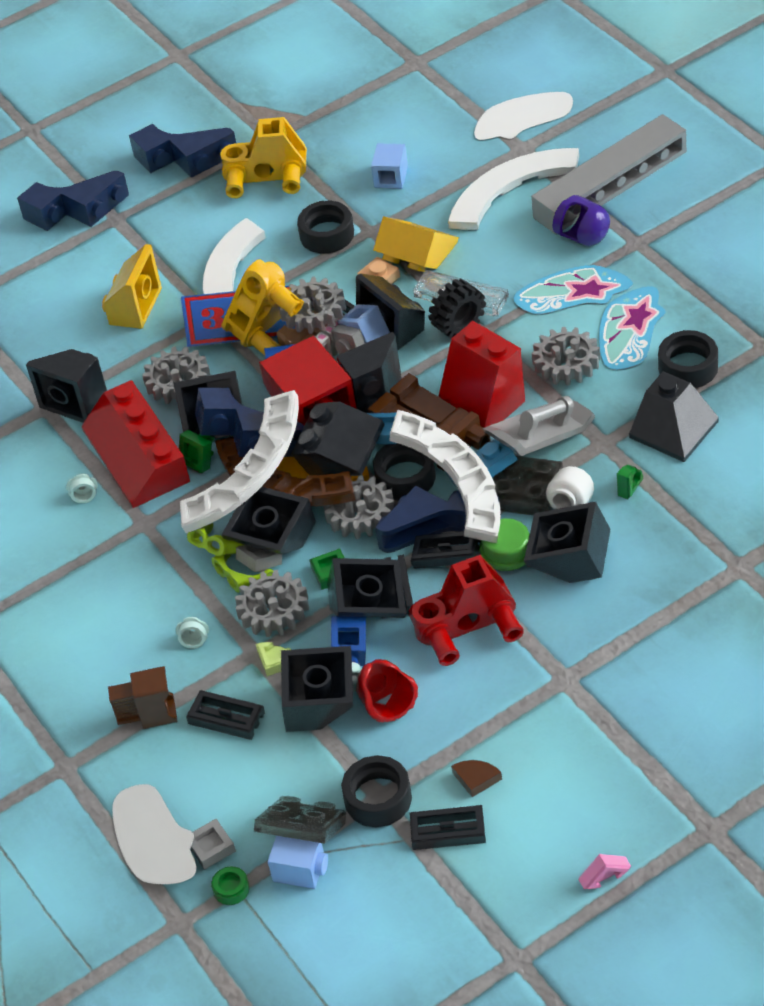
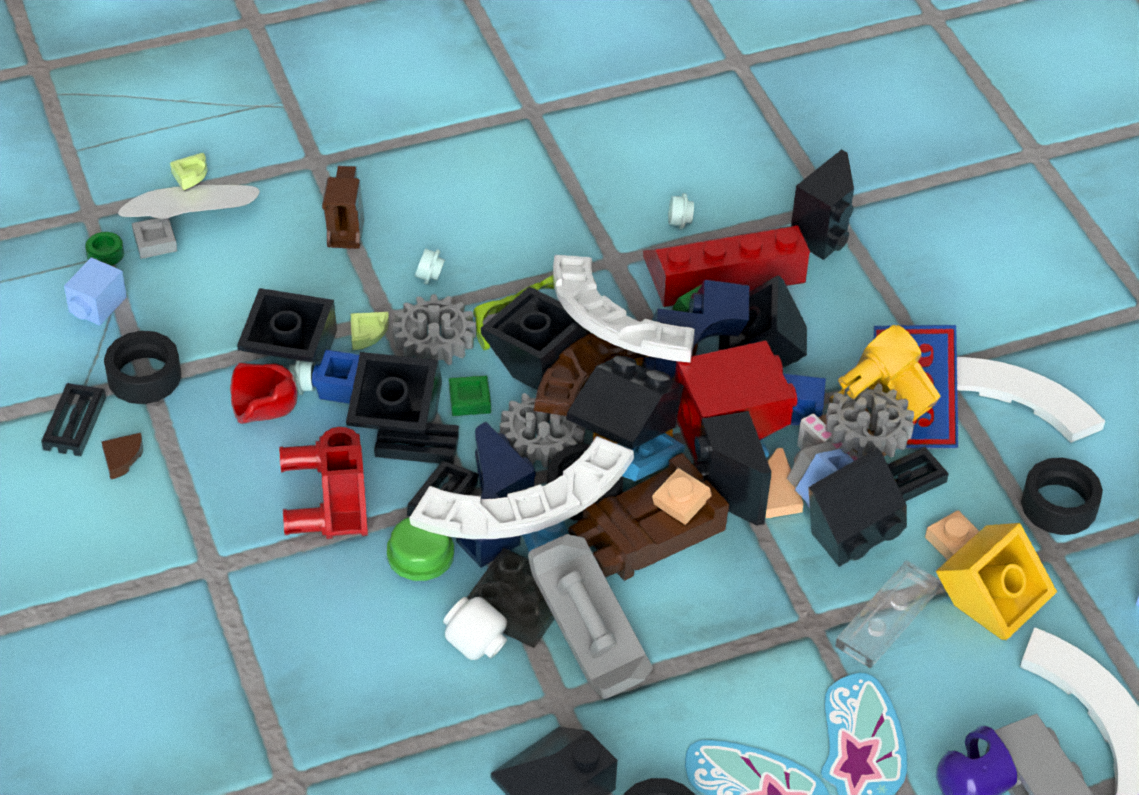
camera: 95 degrees right, 0 degrees up
yellow slope [102,244,162,329] -> none
light grey gear [142,347,211,404] -> none
black tile [186,690,265,740] -> none
clear smoke tile [254,796,346,844] -> none
black tyre [428,279,486,338] -> none
red slope [438,321,525,428] -> none
black slope [524,502,611,583] -> none
light grey gear [532,327,600,385] -> none
green tile [617,465,643,499] -> none
none -> yellowish green tile [170,153,208,190]
none -> light nougat plate [652,468,711,525]

